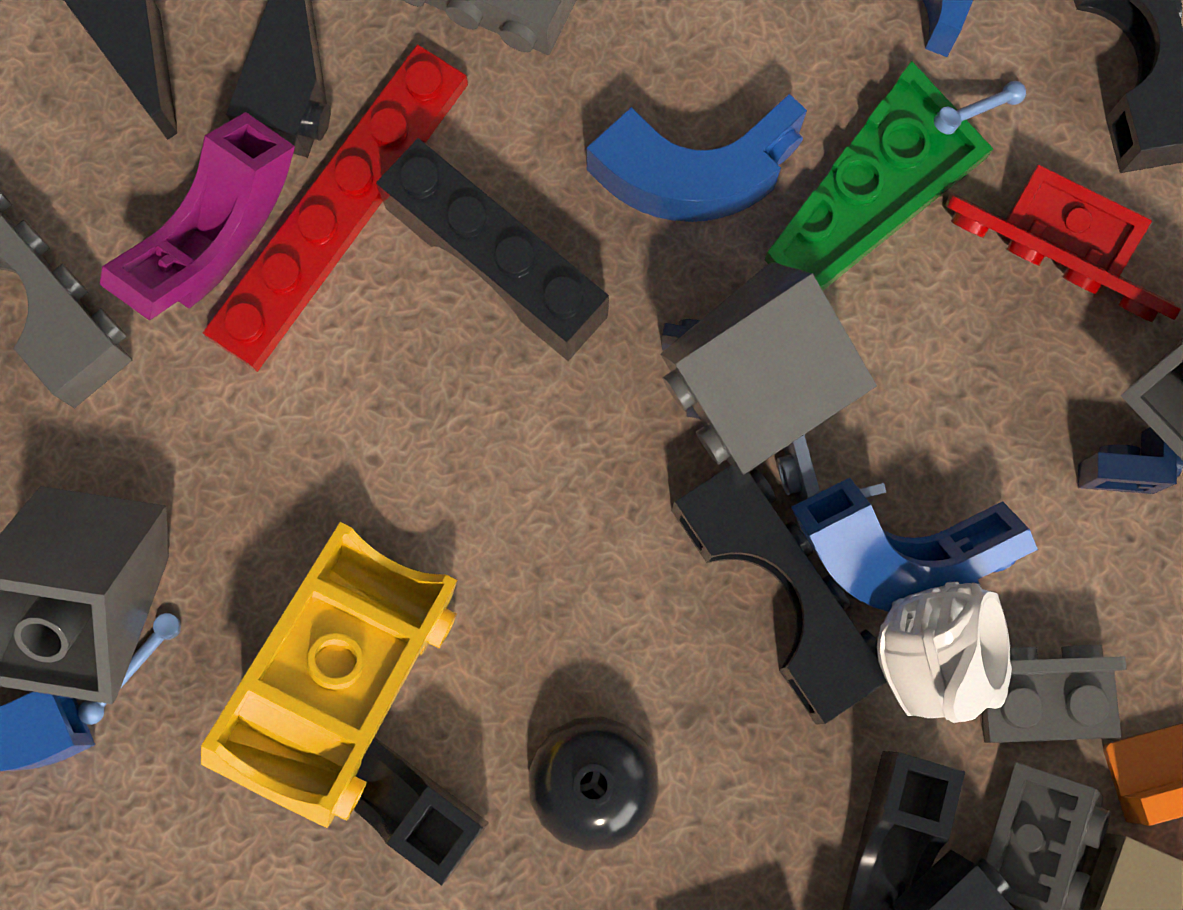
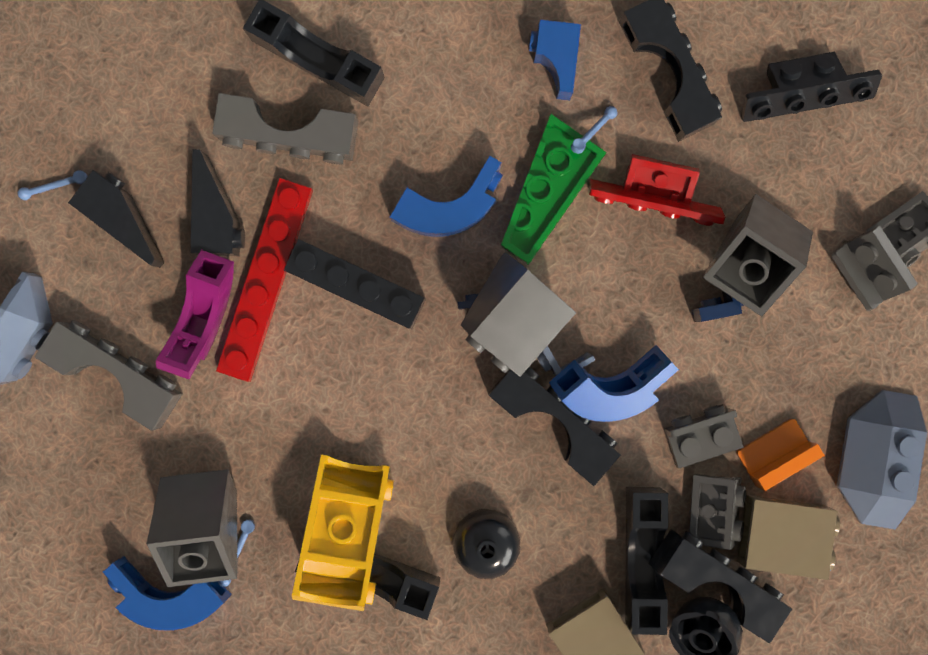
camera: 15 degrees left, 10 degrees up
white piece [877,582,1012,723] -> none

